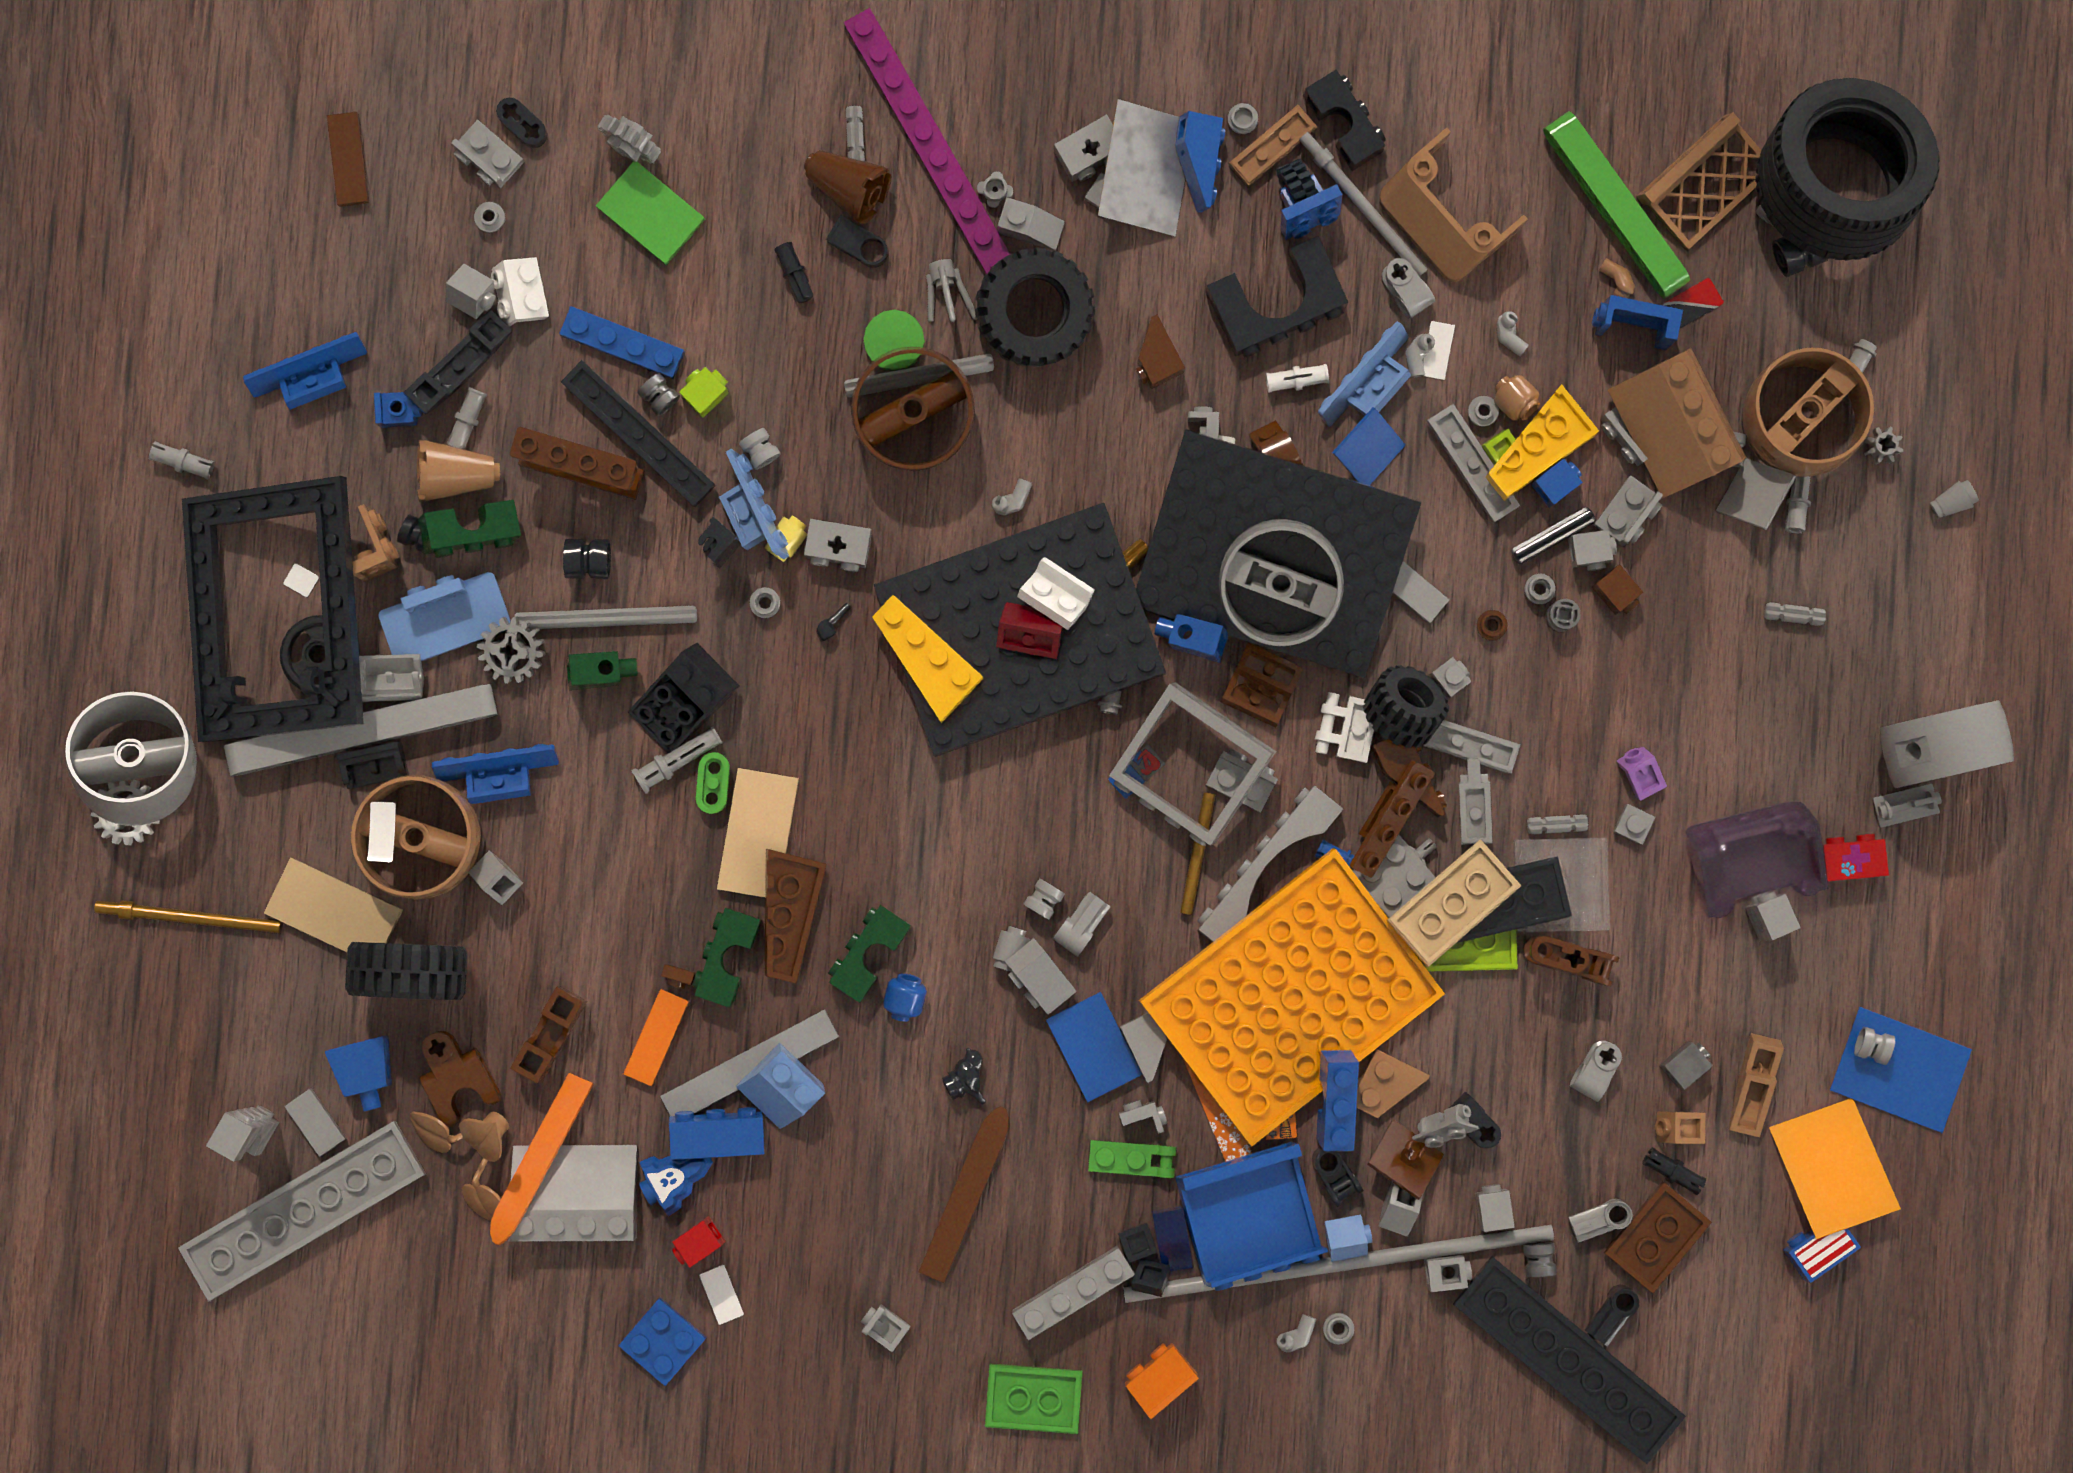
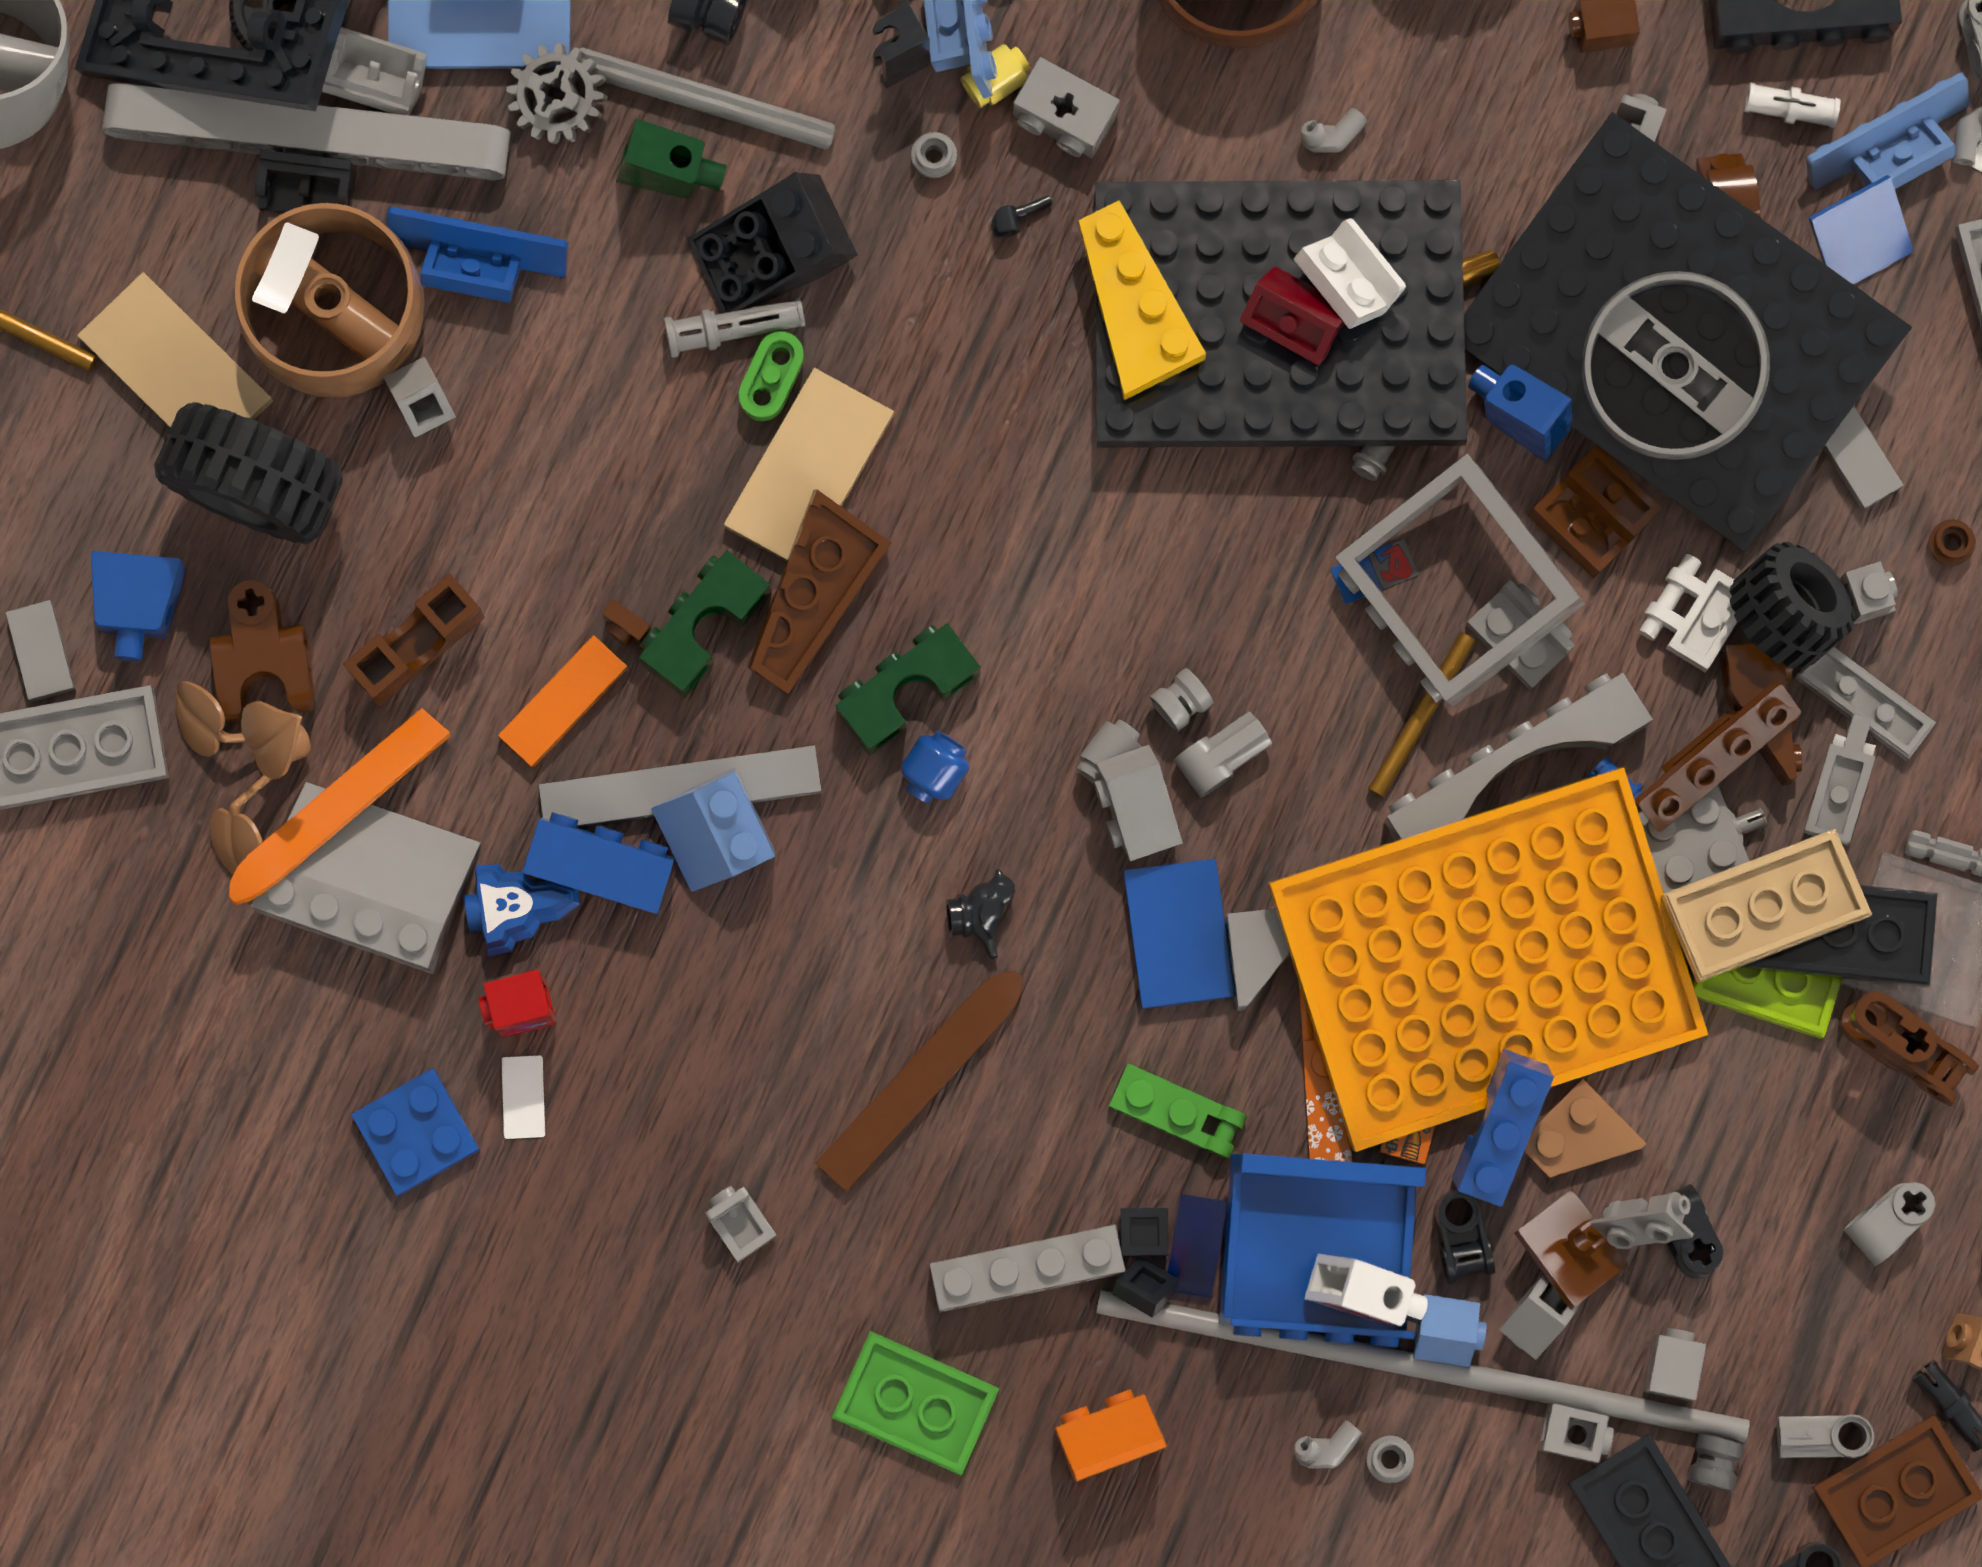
camera: 20 degrees right, 5 degrees down
light grey bracket [1119,1100,1167,1134] -> none
none -> white torso [1304,1254,1427,1326]

